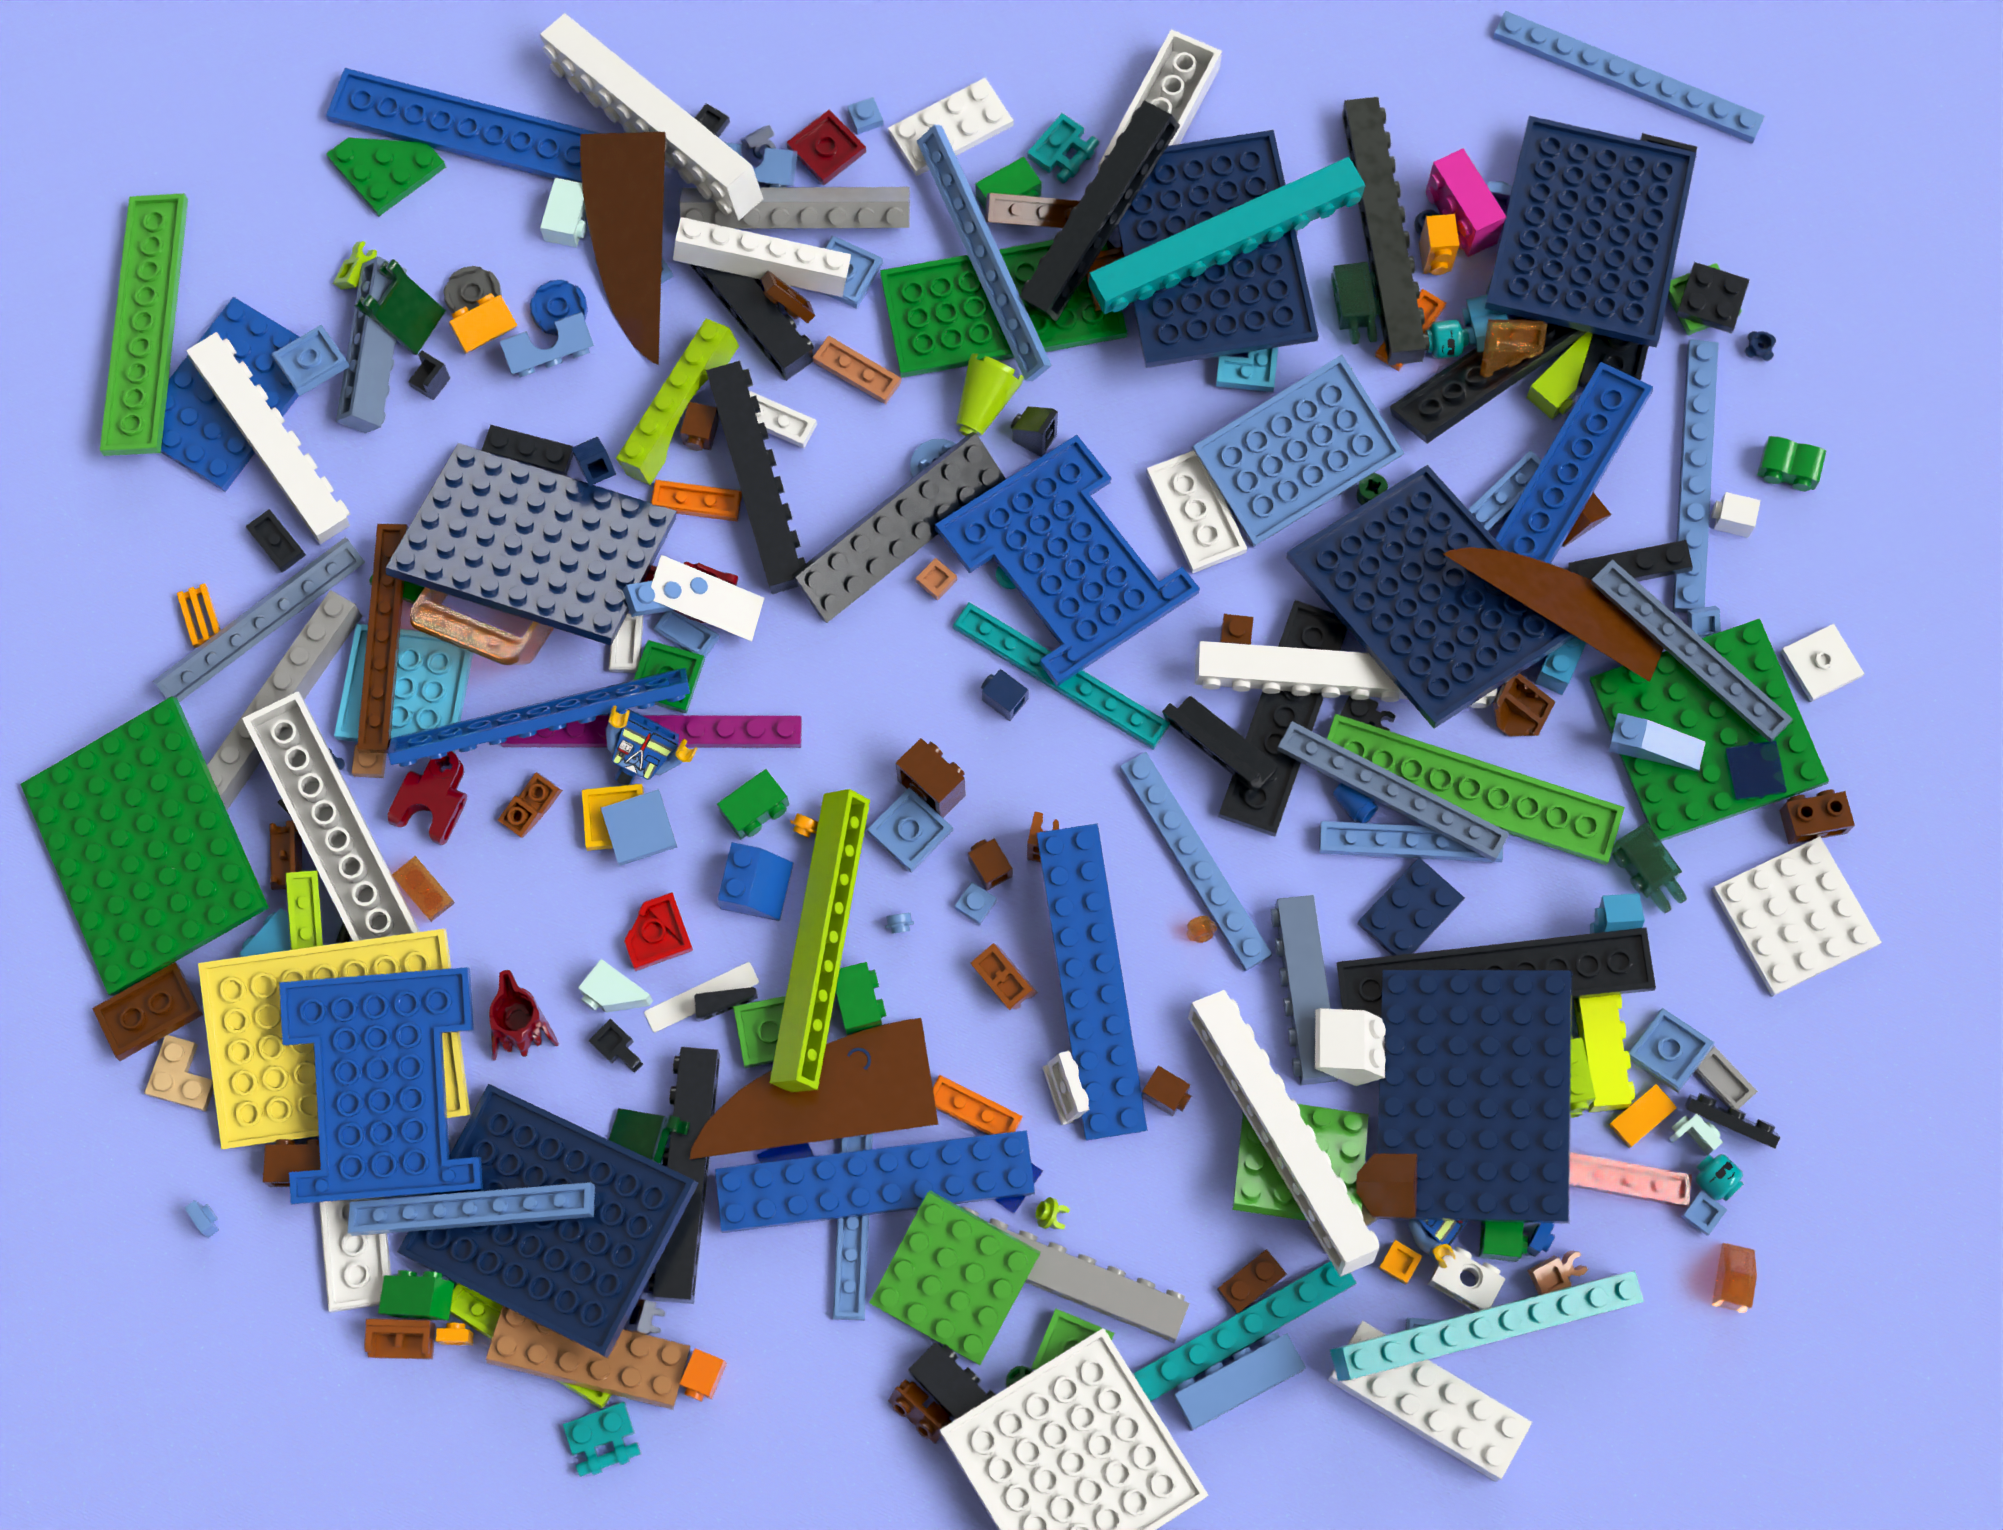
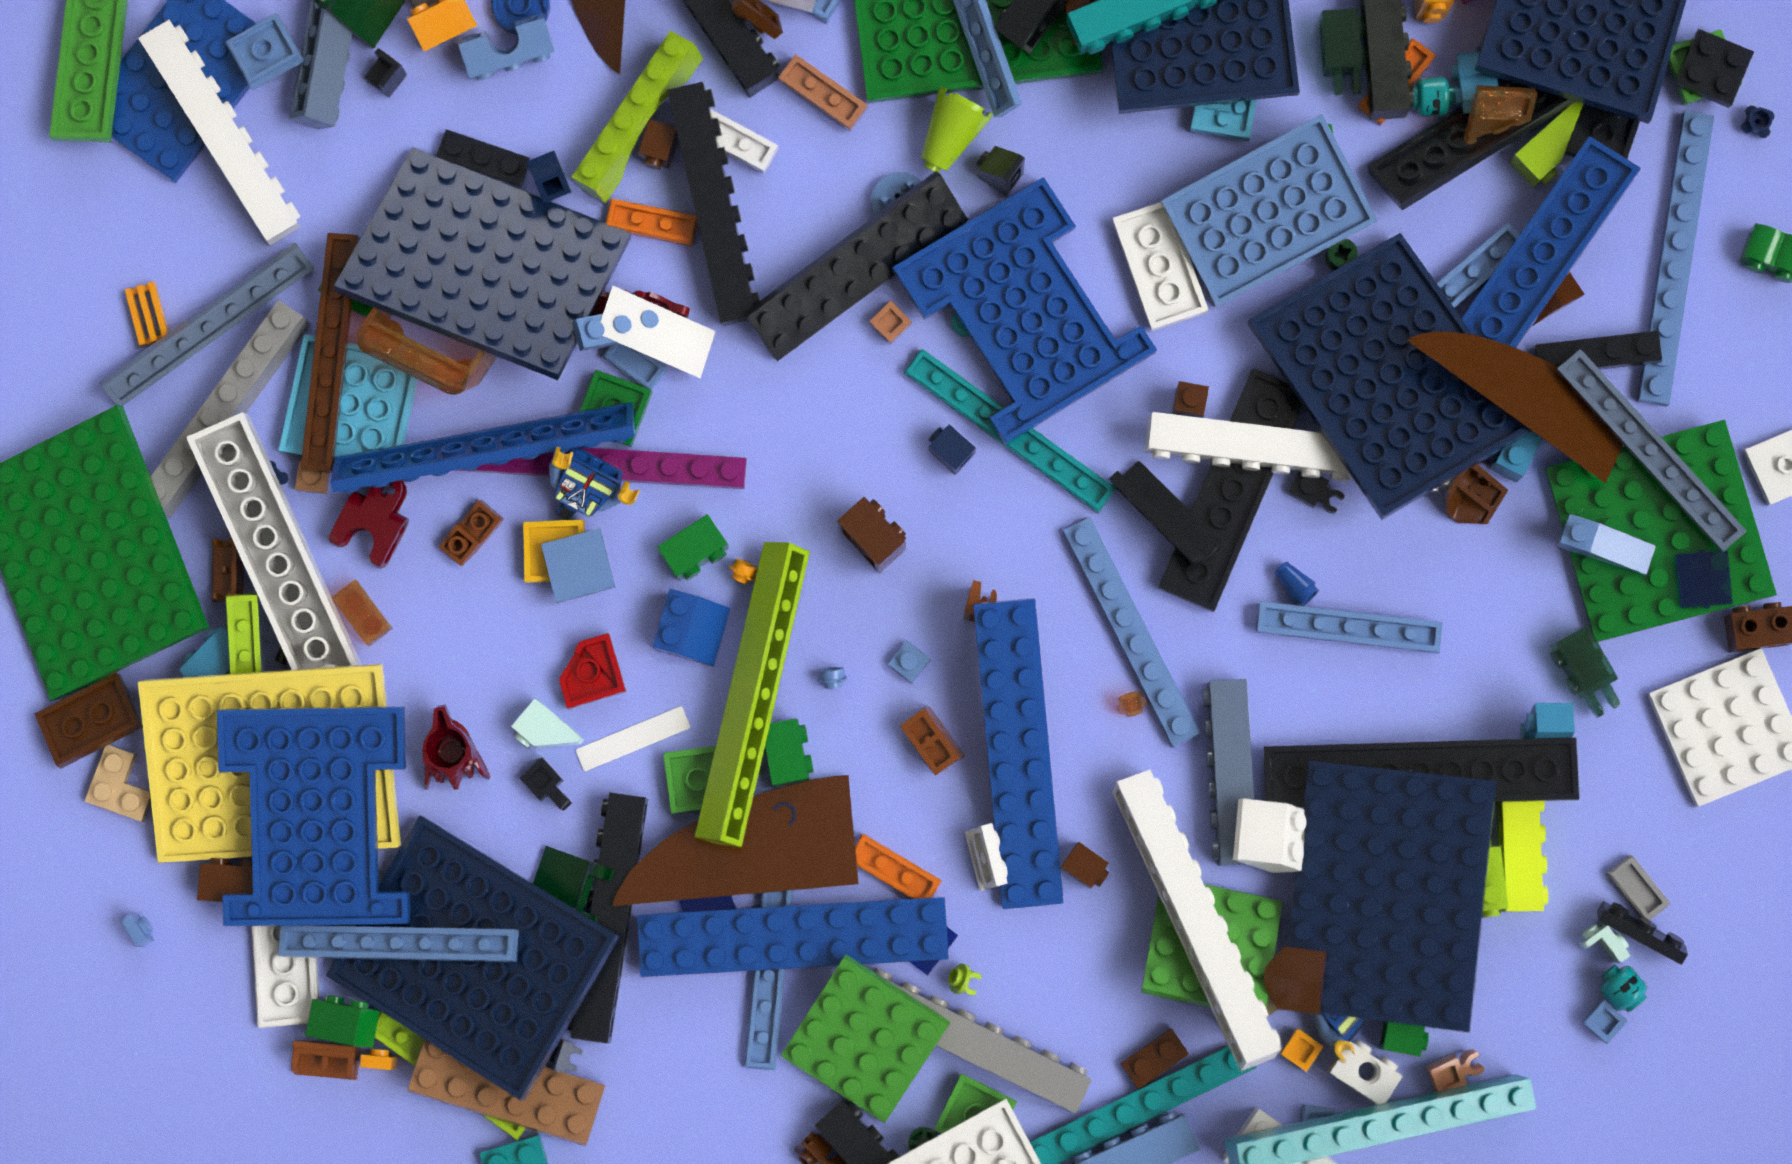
camera: 10 degrees right, 10 degrees up
black plate [246,509,306,573] -> none
white tile [609,613,644,673] -> none
orange brick [680,1348,727,1402] -> none
black slope [694,987,758,1022] -> none
medium blue plate [867,788,953,873] -> none
reddish brown brick [968,838,1013,891] -> none
sand blue plate [1277,721,1509,862] -> none
bright green plate [1317,714,1625,865] -> none
dark blue plate [1357,857,1465,956] -> none
blue plate [1527,1223,1555,1257] -> none
clear red plate [1570,1152,1692,1207] -> none
light orange tile [1609,1084,1677,1149] -> none
medium blue tile [1629,1008,1715,1093] -> none
medium blue plate [1687,606,1721,638] -> none
white brick [1711,492,1761,538] -> none
clear orange slope [1712,1243,1757,1312] -> none

